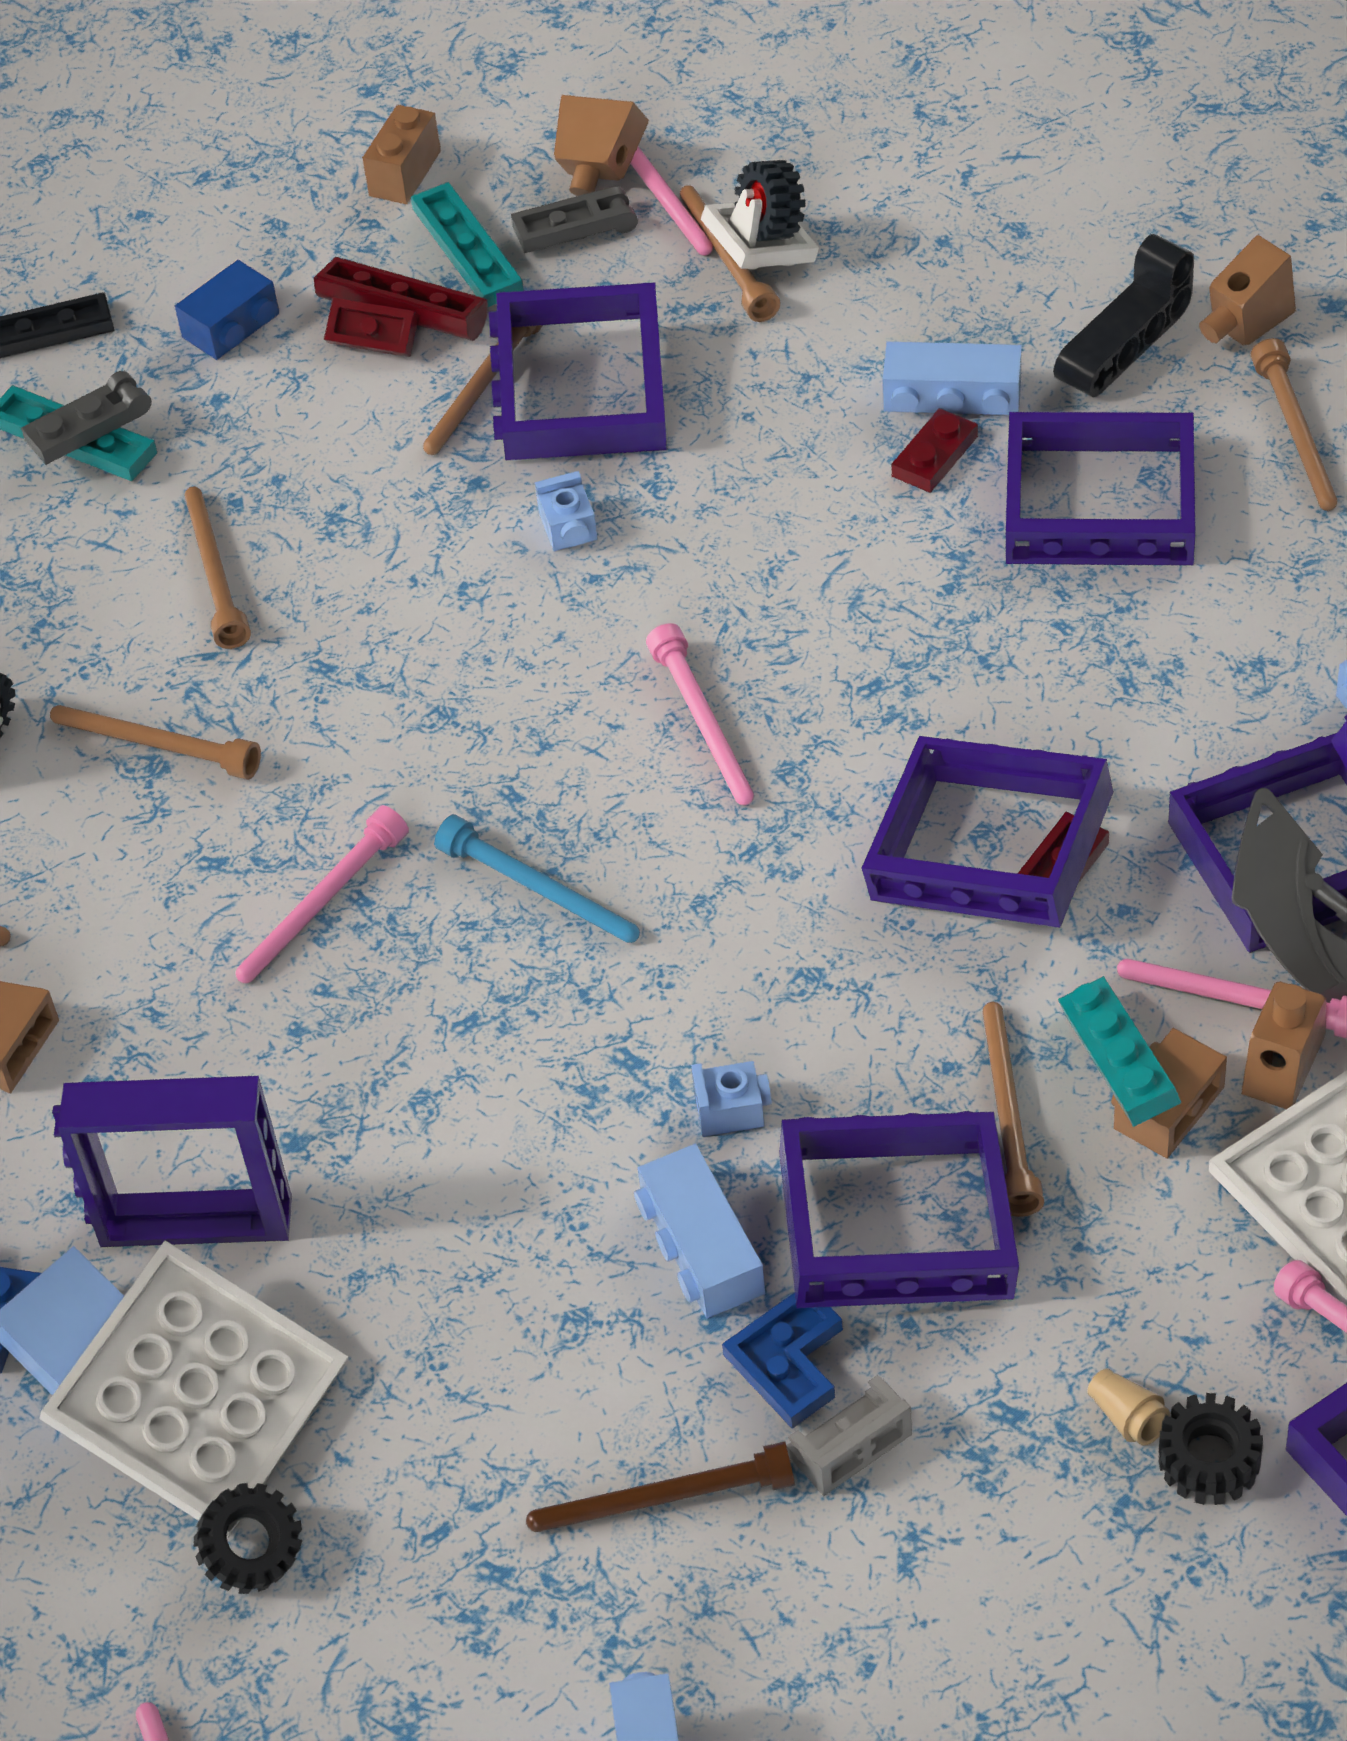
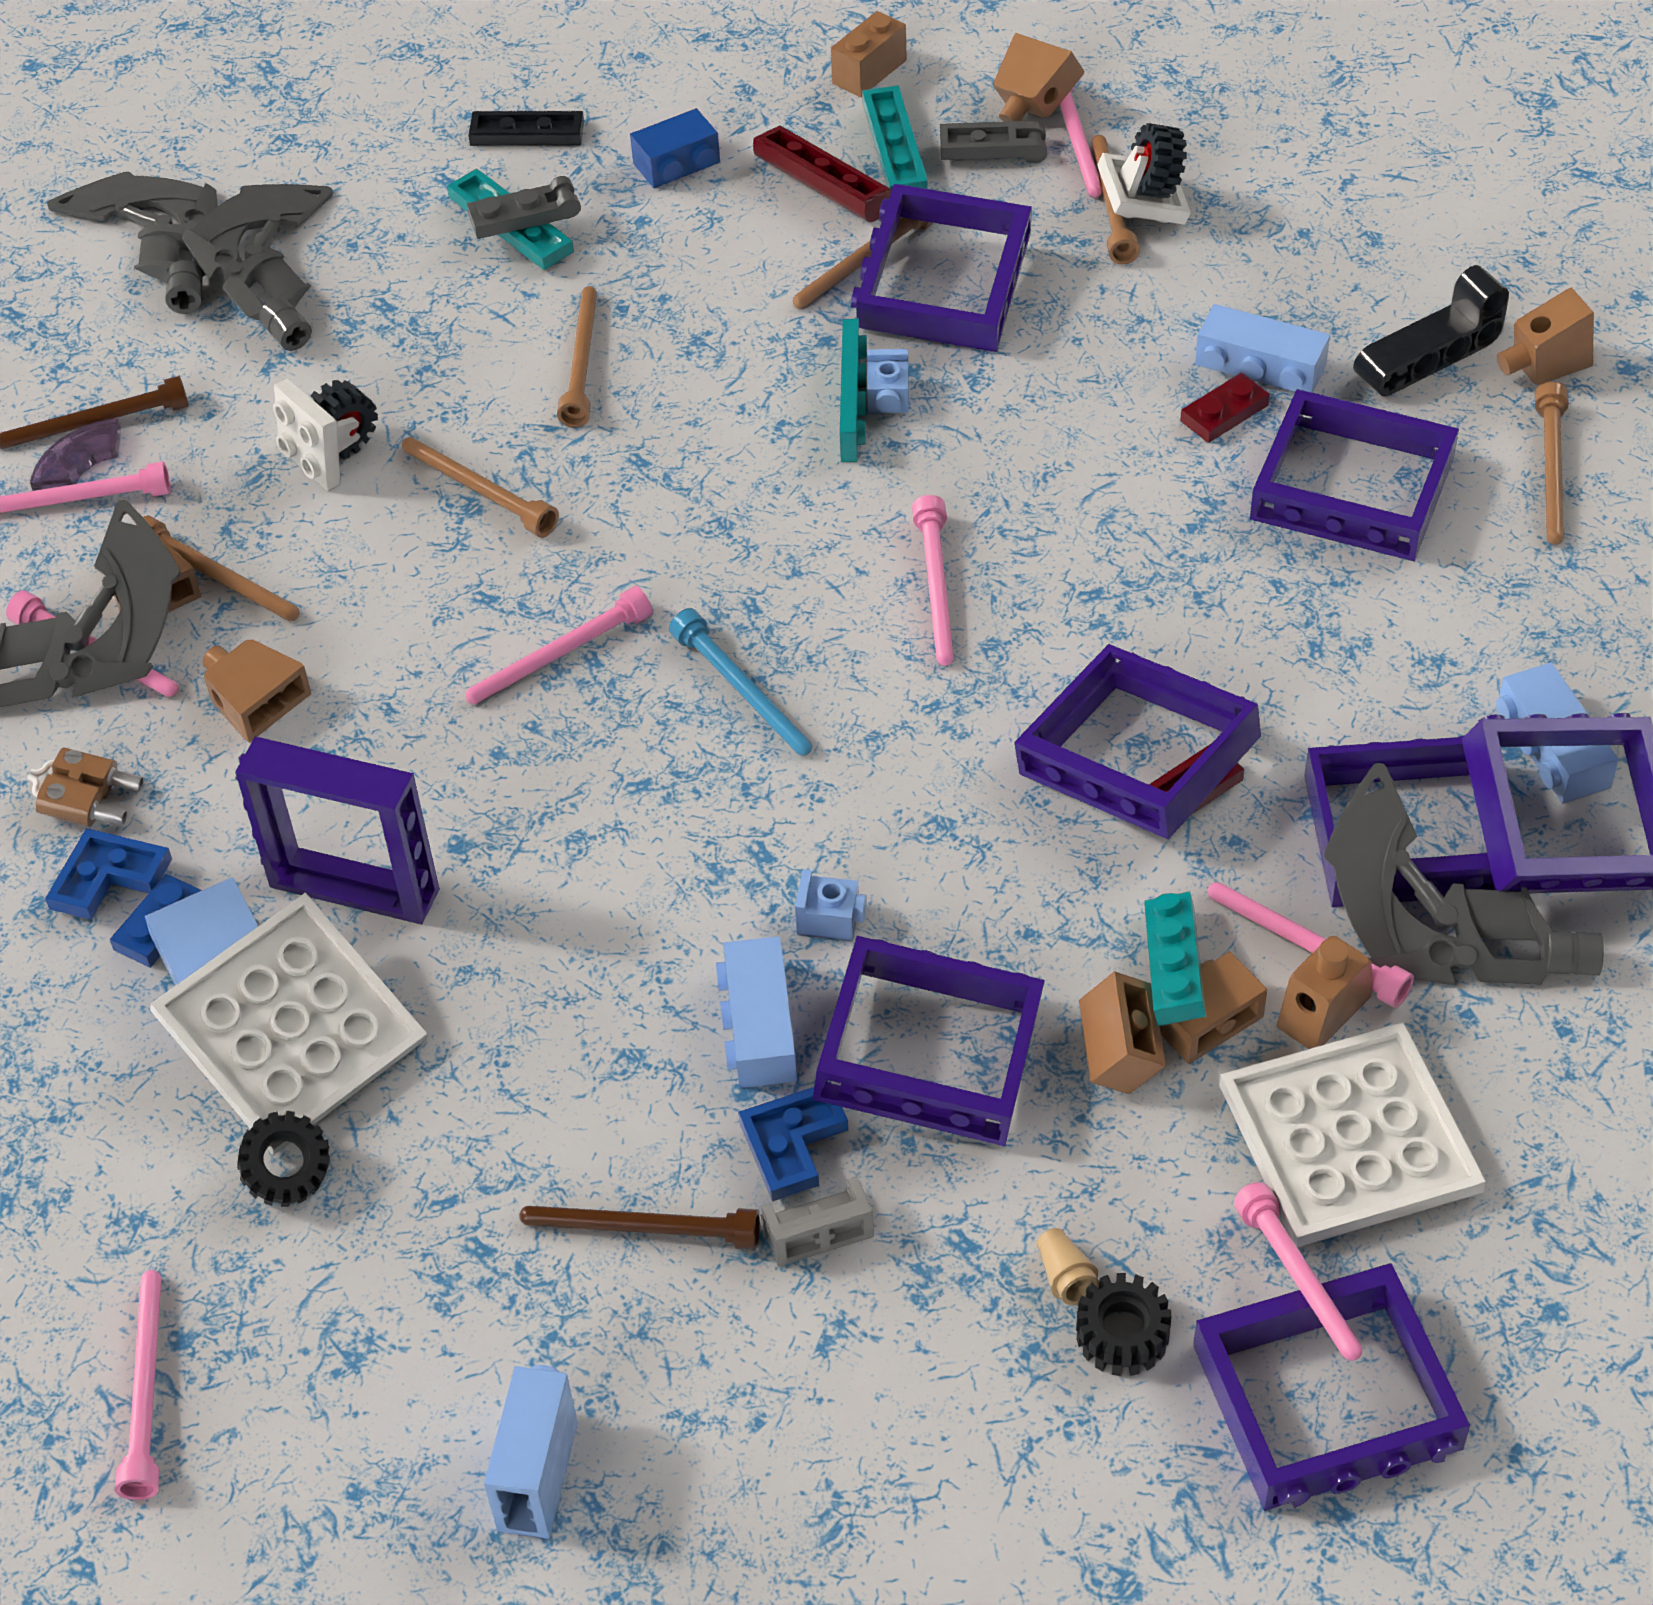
camera: 15 degrees right, 0 degrees up
dark red plate [324,297,419,357] -> none
medium nougat piece [982,1001,1044,1217] -> none
none -> teal plate [839,318,867,462]
none -> medium nougat brick [1079,971,1166,1094]

